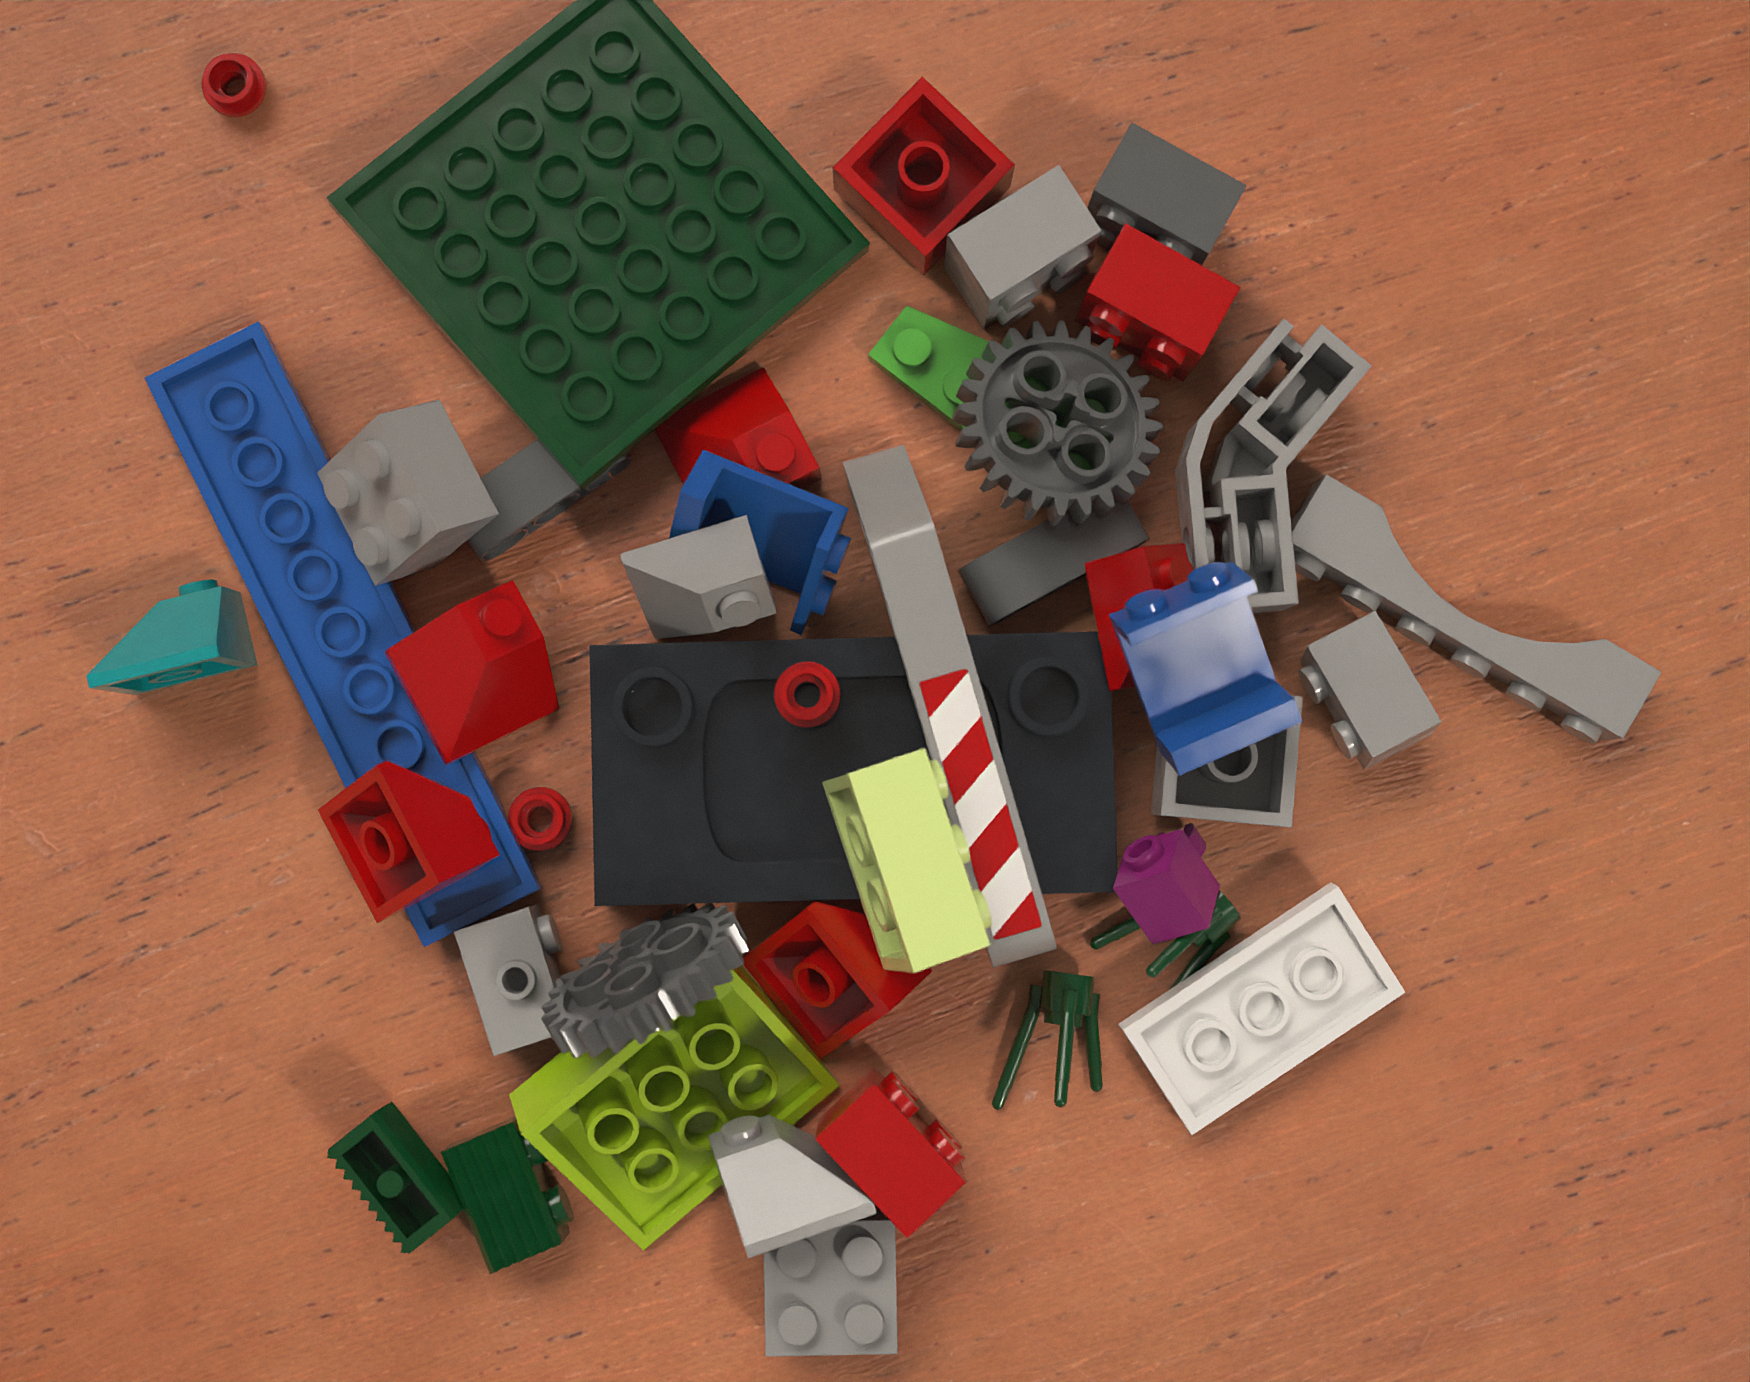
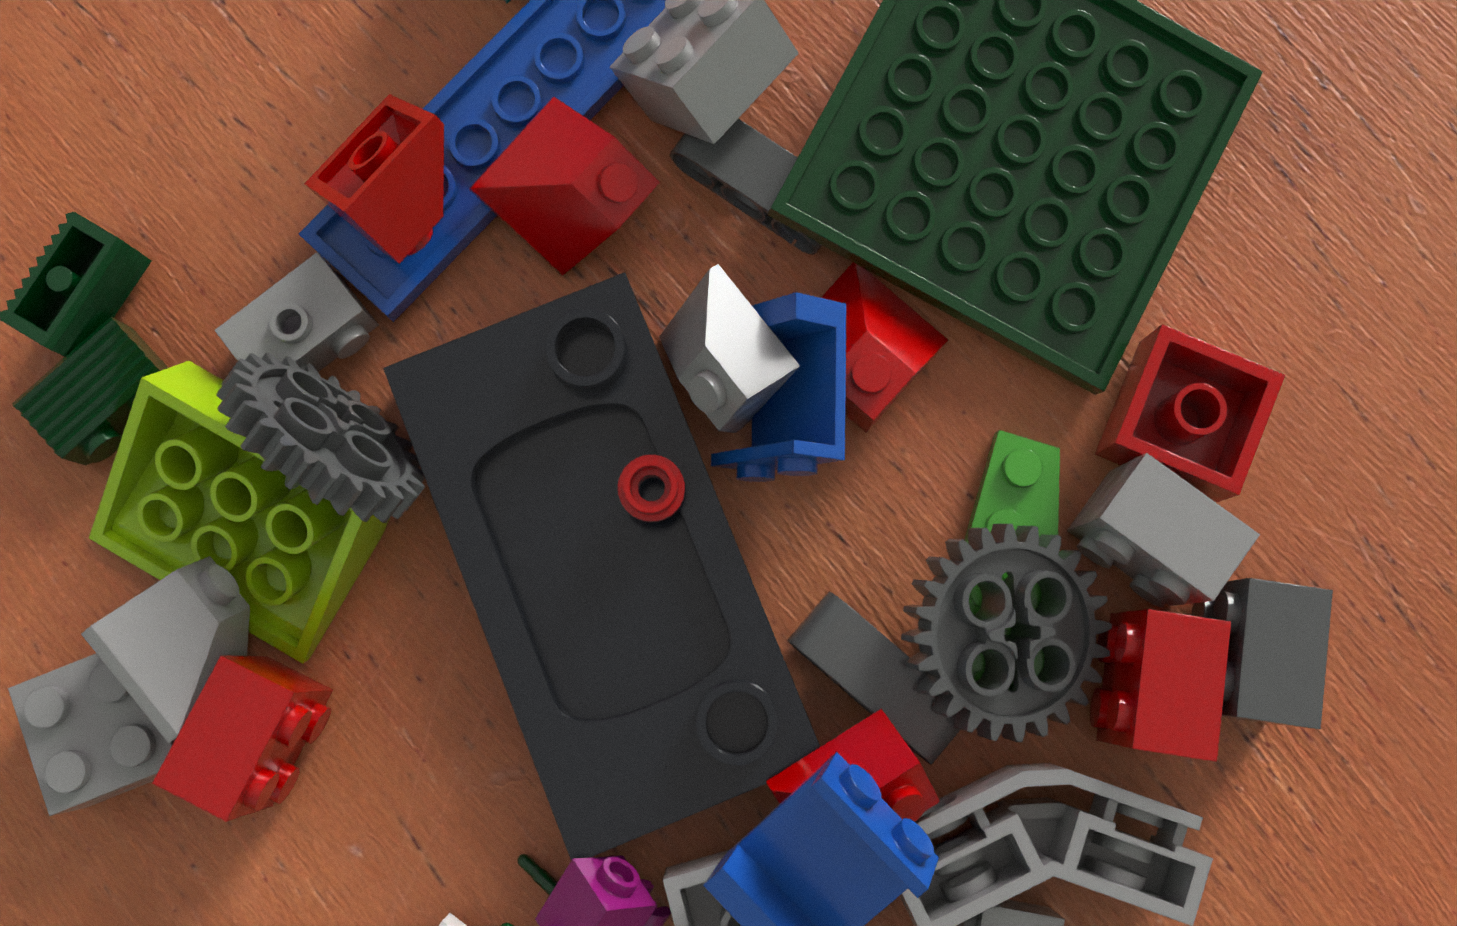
camera: 70 degrees right, 5 degrees down
red plate [508,787,573,851] -> none
red slope [743,901,932,1059] -> none
yellowish green slope [822,748,992,973] -> none
light grey beam [843,445,1057,968] -> none
dark green plant [992,970,1103,1110] -> none

